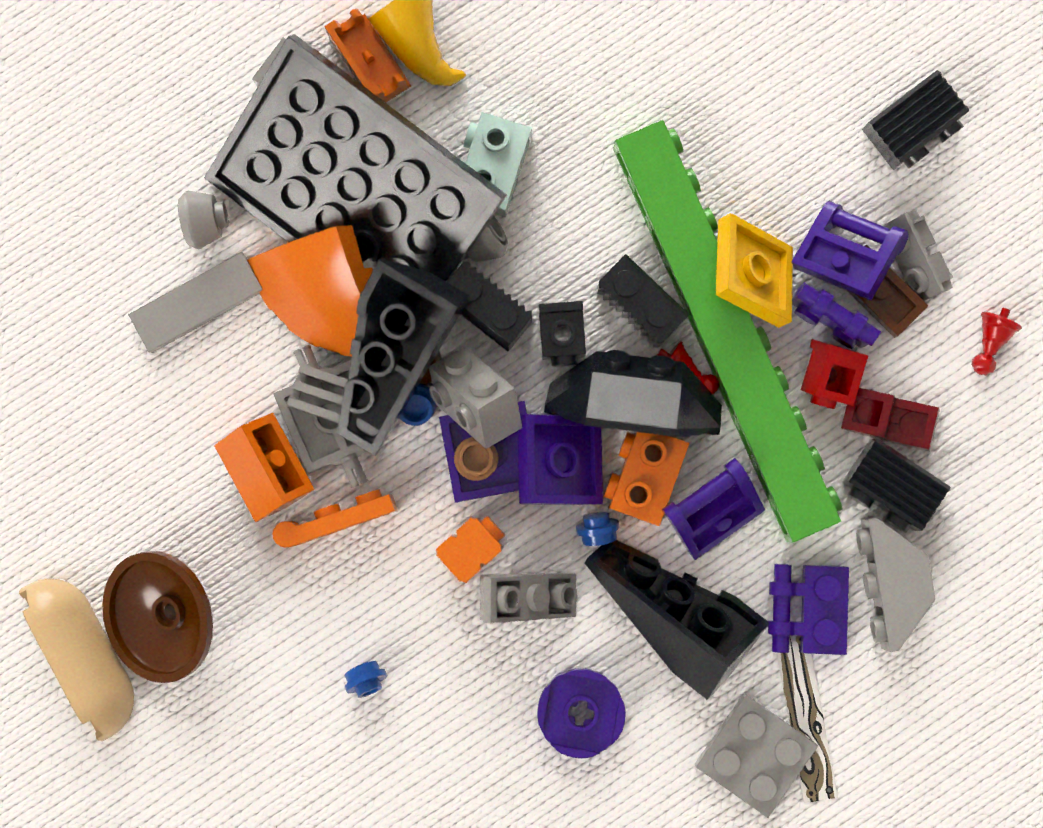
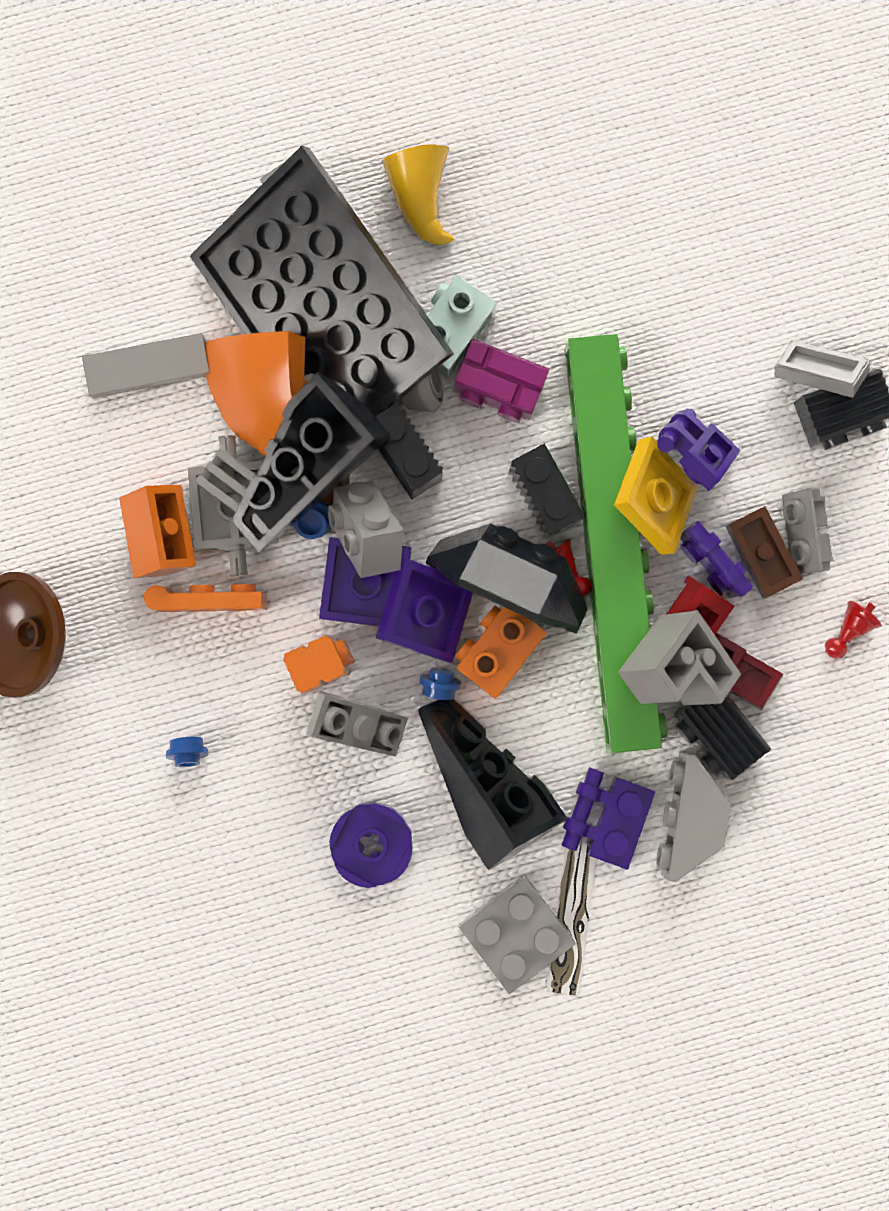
camera: 10 degrees right, 0 degrees up
light grey cone [178,190,229,250] -> none
orange hinge [324,9,411,103] -> none
medium nougat plate [454,437,498,481] -> none
black brick [538,301,586,367] -> none
dark purple plate [662,458,765,560] -> none
dark purple plate [791,200,909,301] -> none
none -> magenta brick [454,339,550,423]
none -> light grey brick [618,610,741,706]
none -> dark purple plate [657,408,741,491]
none -> light grey tile [774,340,870,398]

